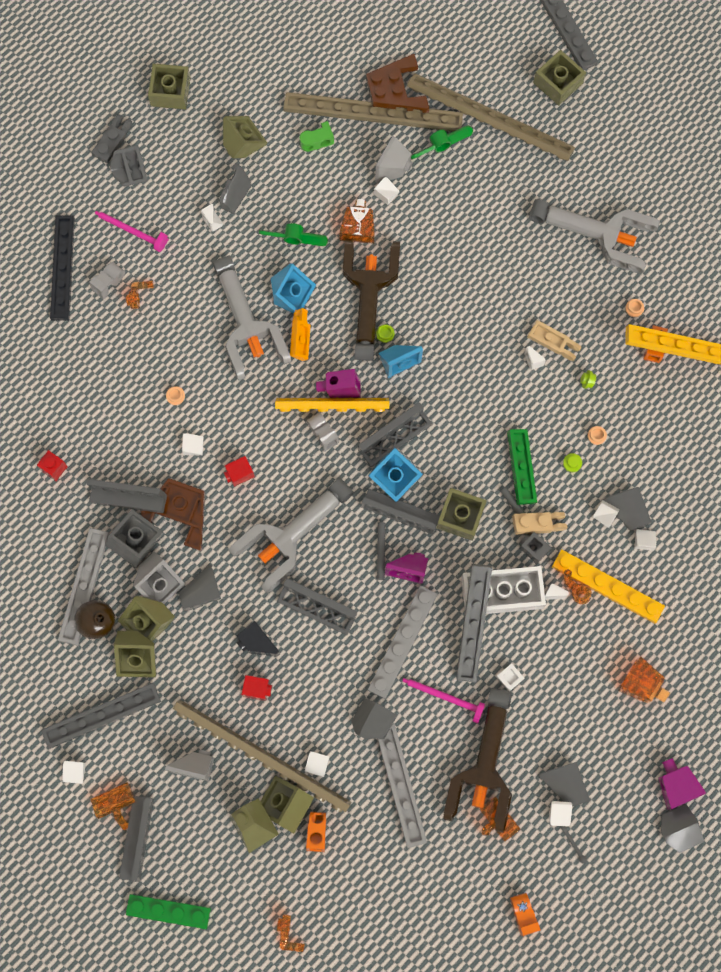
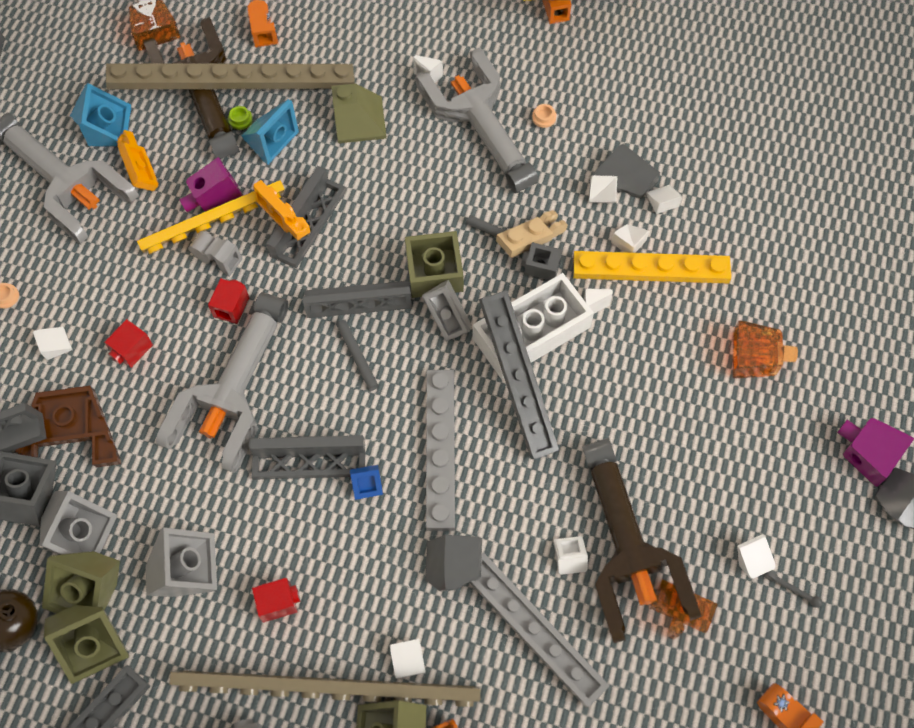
camera: 25 degrees left, 10 degrees down
dark grey slope [179,565,221,612] -> none
black slope [236,621,280,657] -> none
green piece [259,223,328,246] -> none
dark azure slope [368,448,423,502] -> none
magenta slope [385,552,429,584] -> none
dark pink piece [402,678,485,724] -> none
white plate [496,663,525,691] -> none
green plate [507,429,537,505] -> none
tan hinge [527,320,581,361] -> none
dark grey slope [538,762,590,807] -> none
lime plate [563,453,582,472] -> none
clear orange plate [564,569,592,604] -> none
lime plate [580,370,596,389] -> none
none -> dark tan plate [106,63,355,89]
none -> light grey slope [146,527,217,597]
none -> red brick [208,278,250,324]
none -> orange leg [248,0,278,48]
none -> light orange hinge [253,180,310,241]
none -> olive slope [331,83,387,144]
none -> blue plate [350,465,383,500]
none -> light grey piece [415,48,538,193]
none -> light grey slope [422,280,471,341]
none -> white slope [554,536,588,575]
none -> white slope [611,224,649,253]

